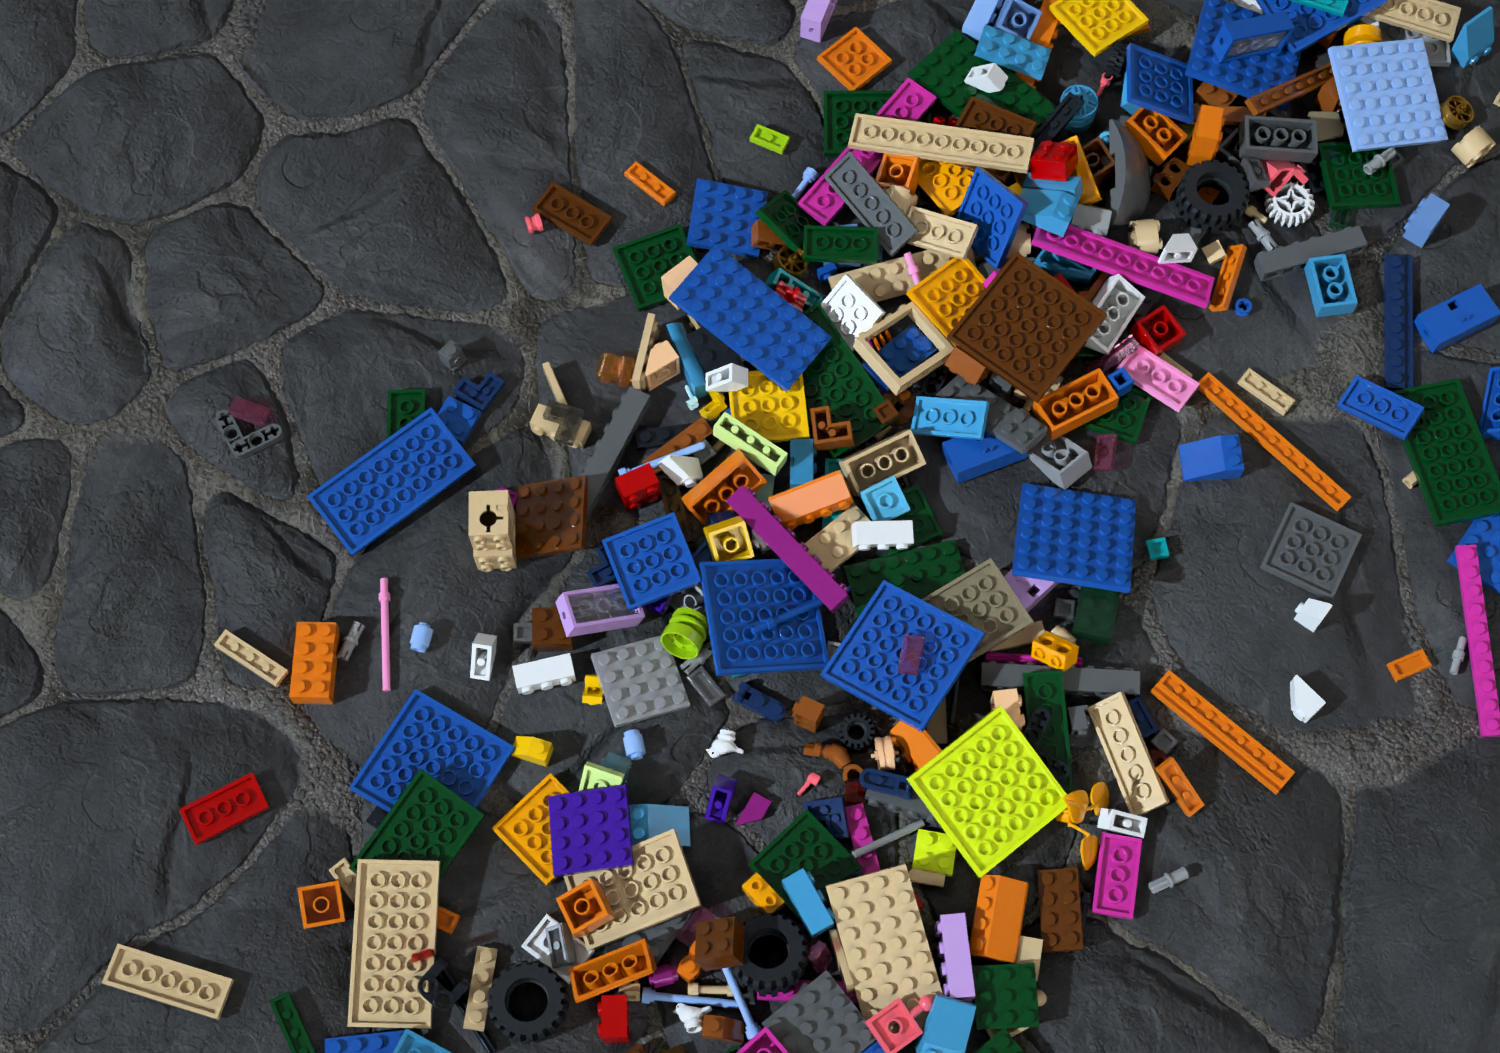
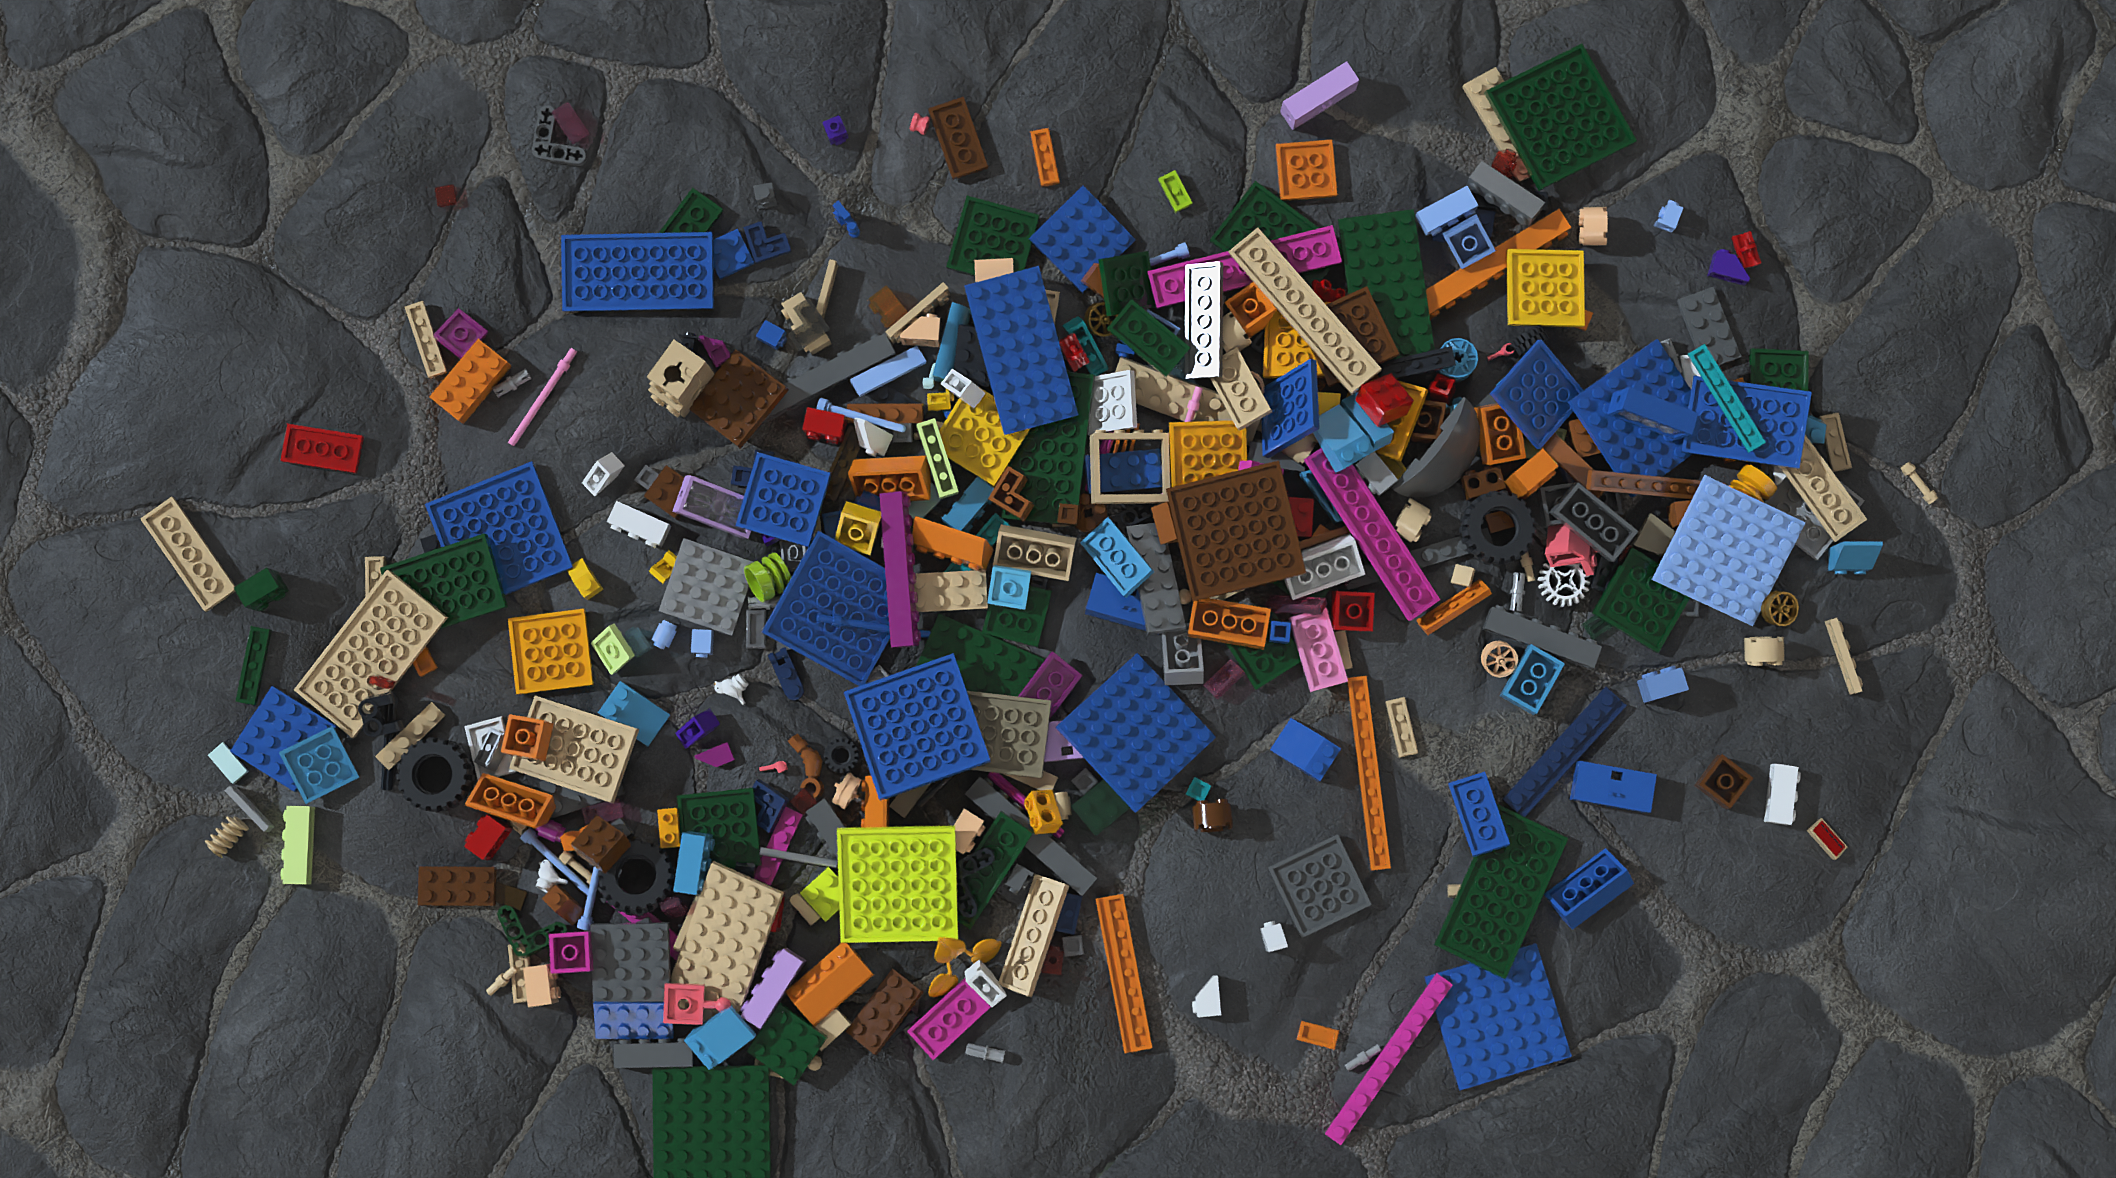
camera: 40 degrees right, 15 degrees up
orange brick [297,880,346,929] -> none
light blue brick [410,622,433,653] -> none
dark purple plate [548,784,634,877] -> none
dark orange brick [792,695,825,733] -> none
white brick [851,520,914,551] -> none
dark blue plate [859,768,914,800] -> none
clear pink plate [897,634,925,676] -> none
white slope [964,63,1008,93] -> none
dark azure plate [974,24,1052,81] -> none
orange plate [1155,757,1204,817] -> none
white slope [1158,233,1198,264] -> none
blue bush [1234,298,1252,317] -> none
flat silver slope [1238,157,1271,191] -> none
light grey axle [1363,147,1396,175] -> none
none -> dark green brick [234,568,289,611]
none -> magenta plate [433,308,488,359]
none -> clear red tile [435,184,457,207]
none -> light blue brick [691,629,714,658]
none -> blue brick [756,320,787,351]
none -> dark purple bracket [823,116,848,145]
none -> blue plate [833,201,860,238]
none -> light blue tile [850,346,926,397]
none -> magenta plate [1018,652,1082,718]
none -> reddish brown brick [1192,799,1233,832]
none -> red brick [1428,374,1455,405]
none -> light nougat wheel [1481,640,1518,678]

